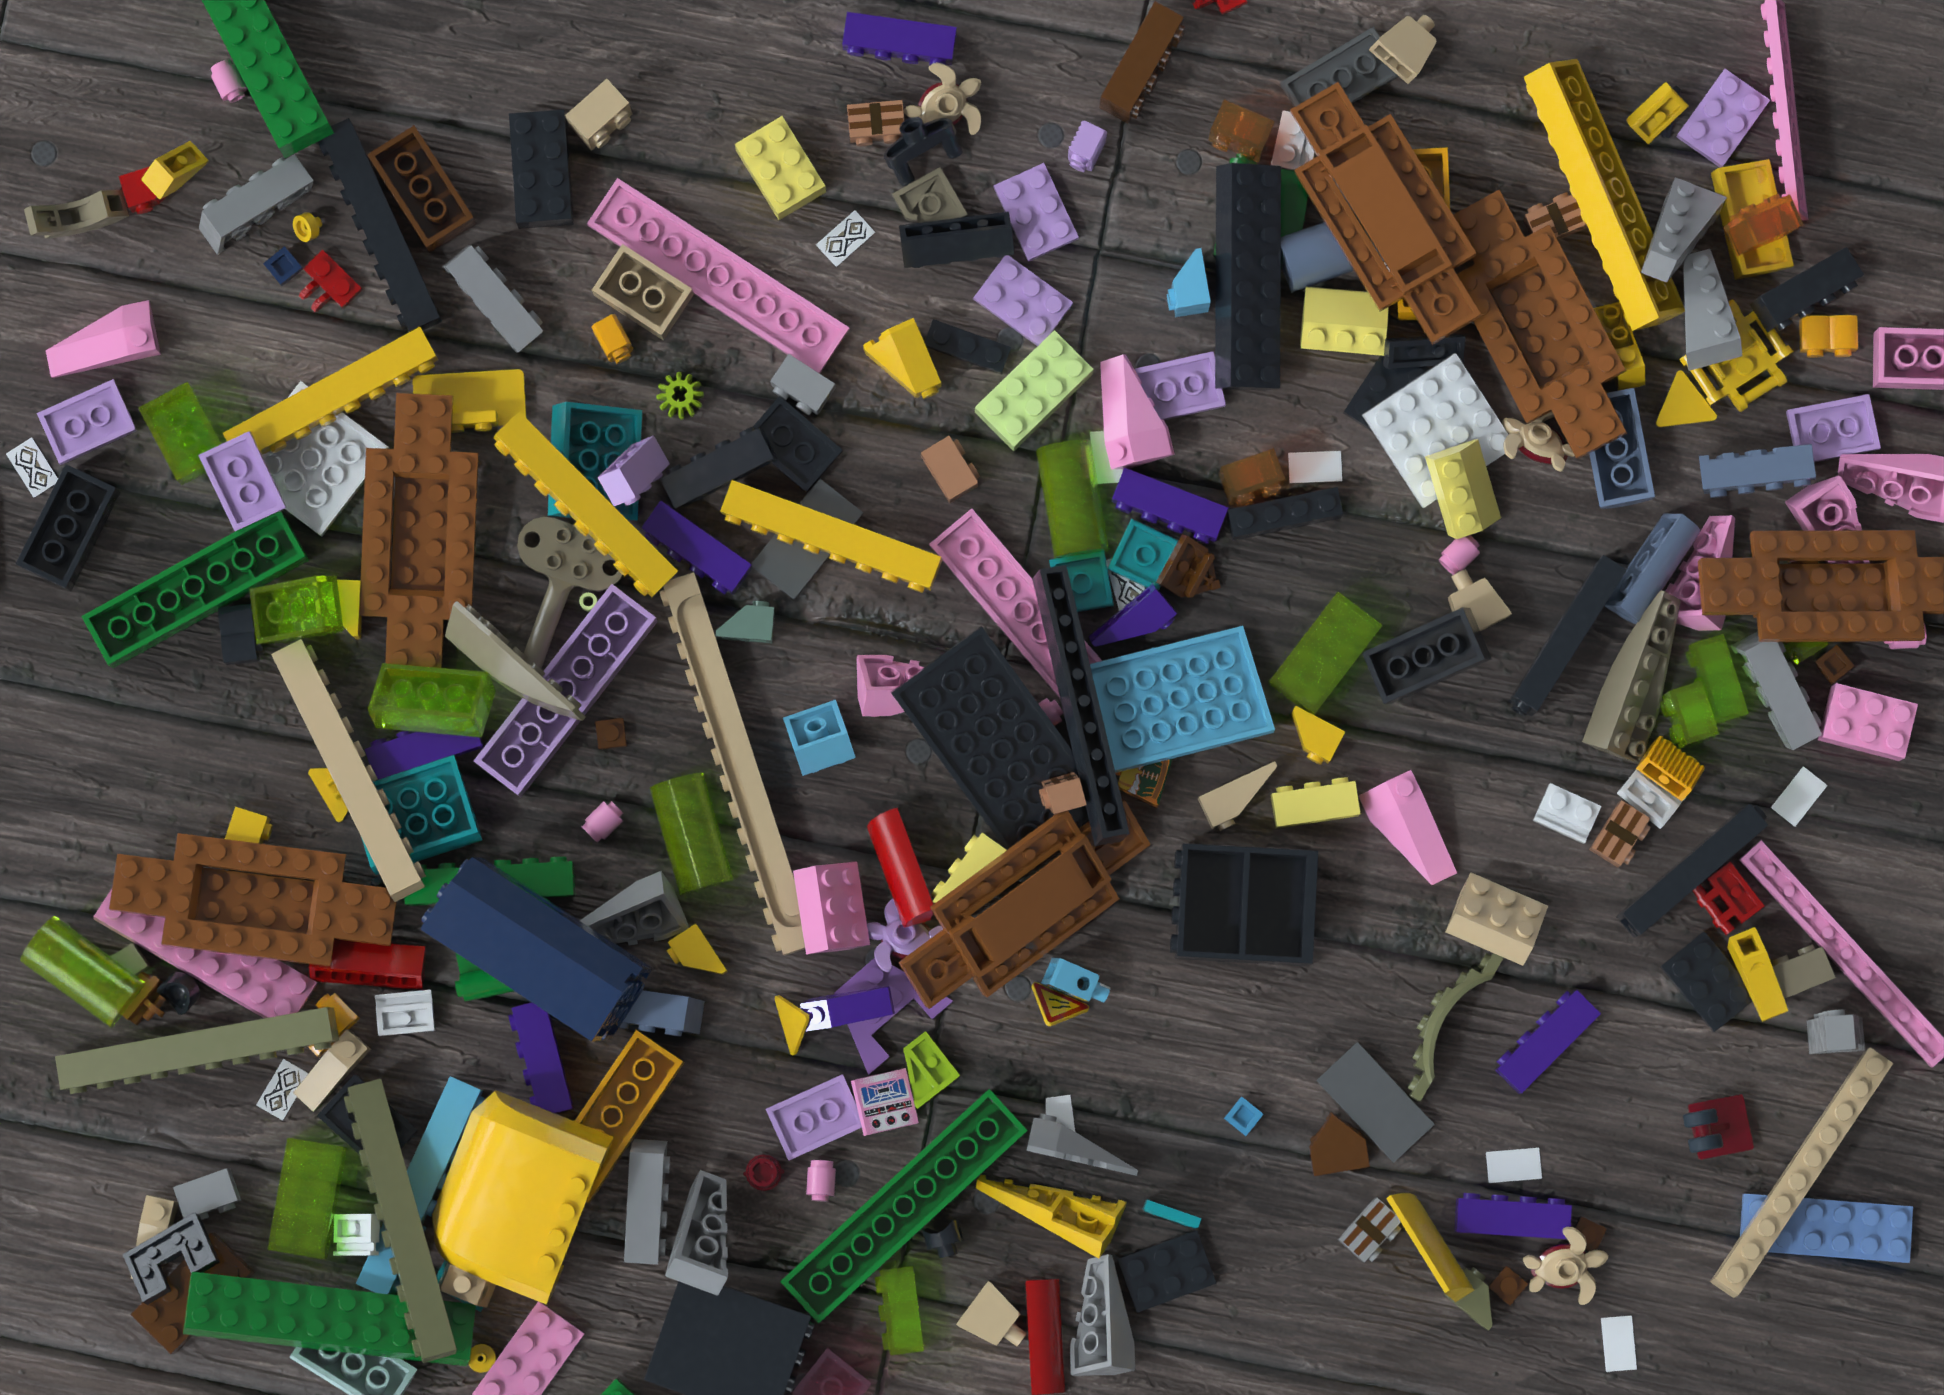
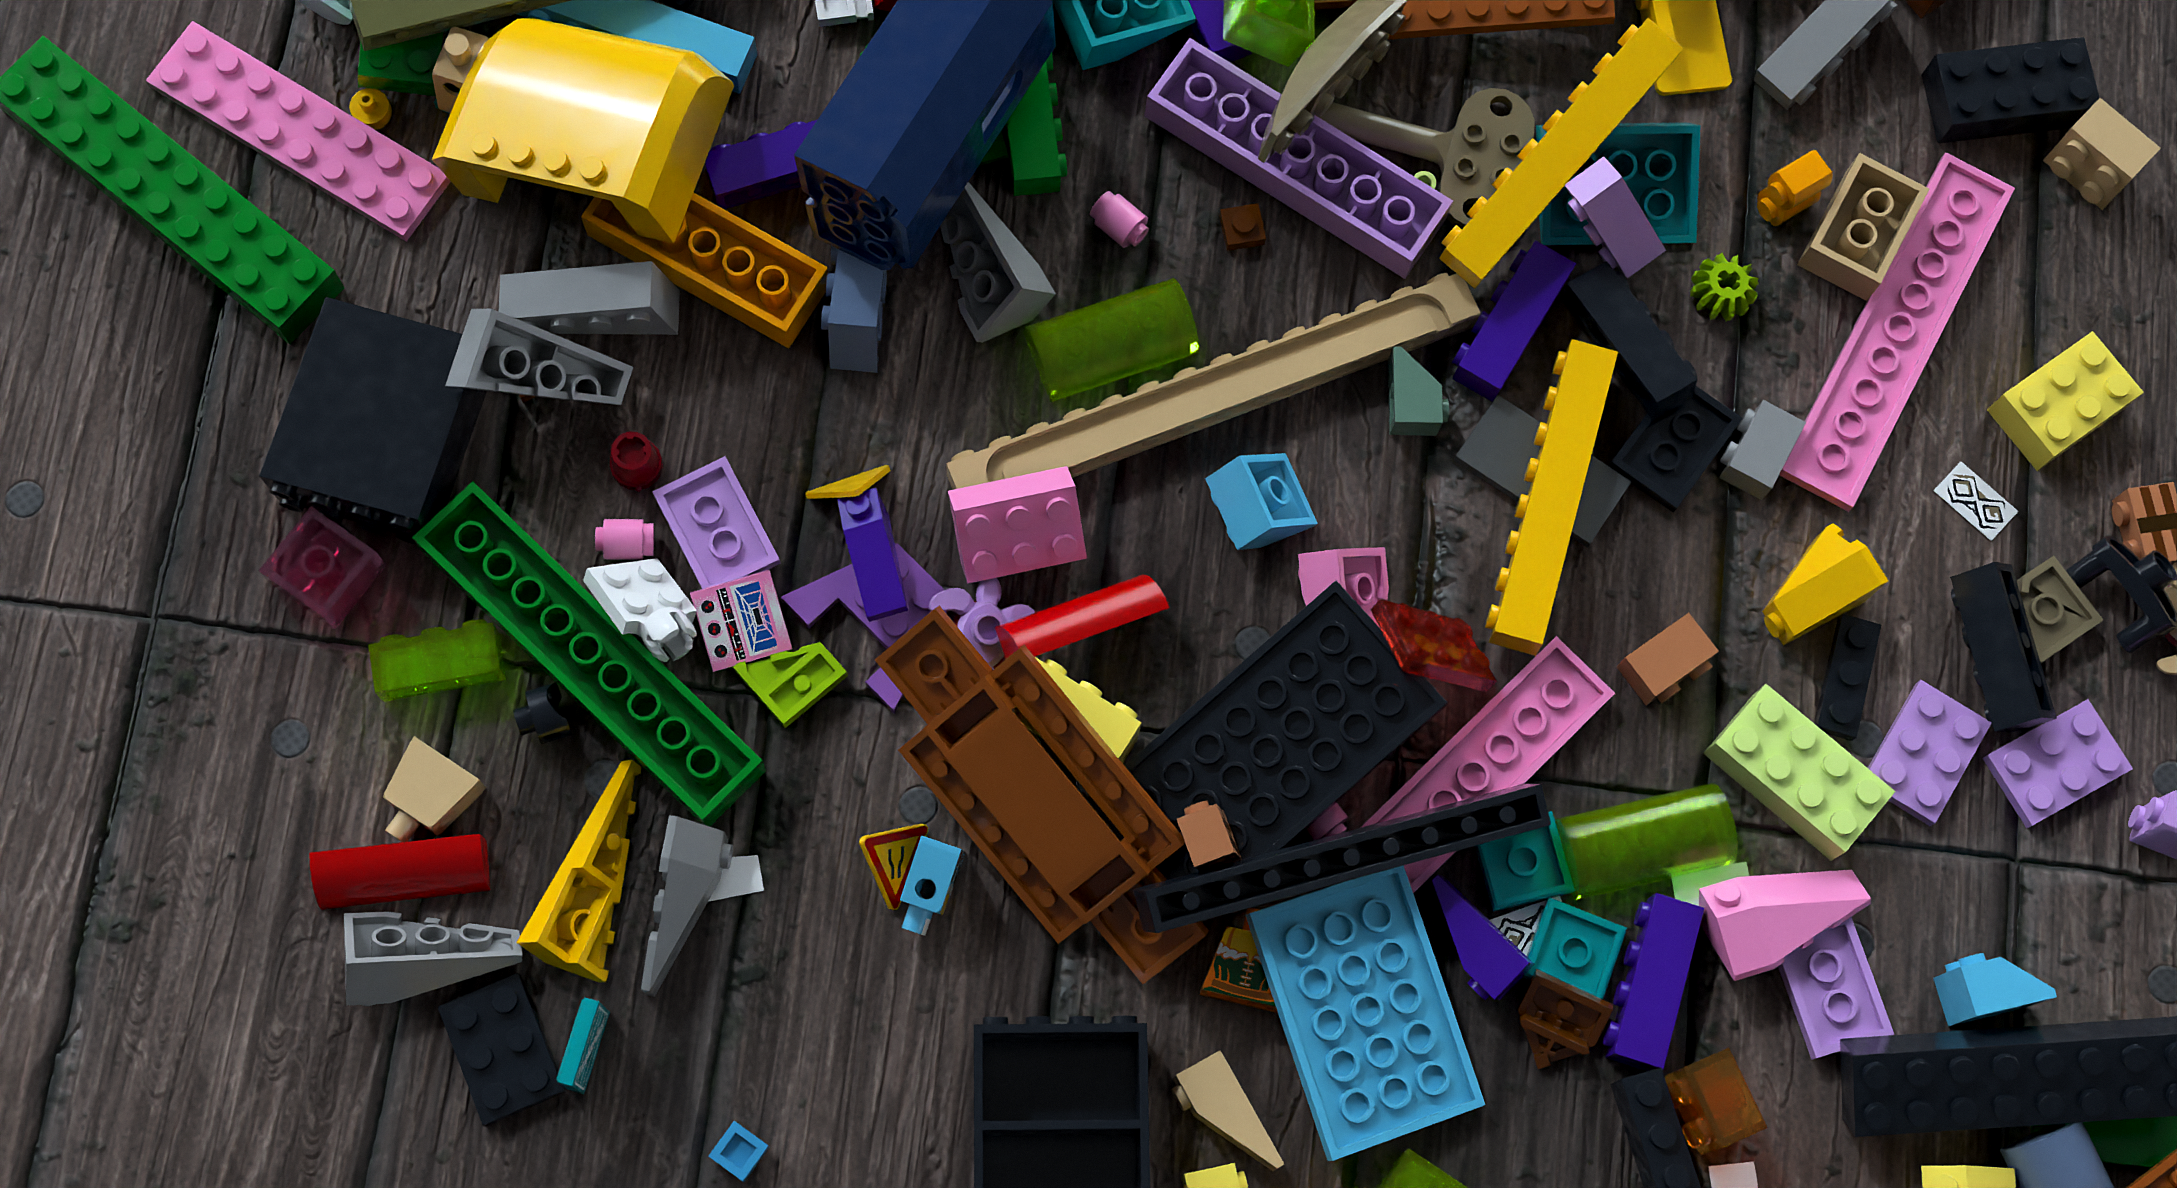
camera: 80 degrees right, 10 degrees down
yellow slope [667,924,728,975] -> none
none -> white plate [583,558,697,662]
none -> clear red plate [1370,599,1497,692]

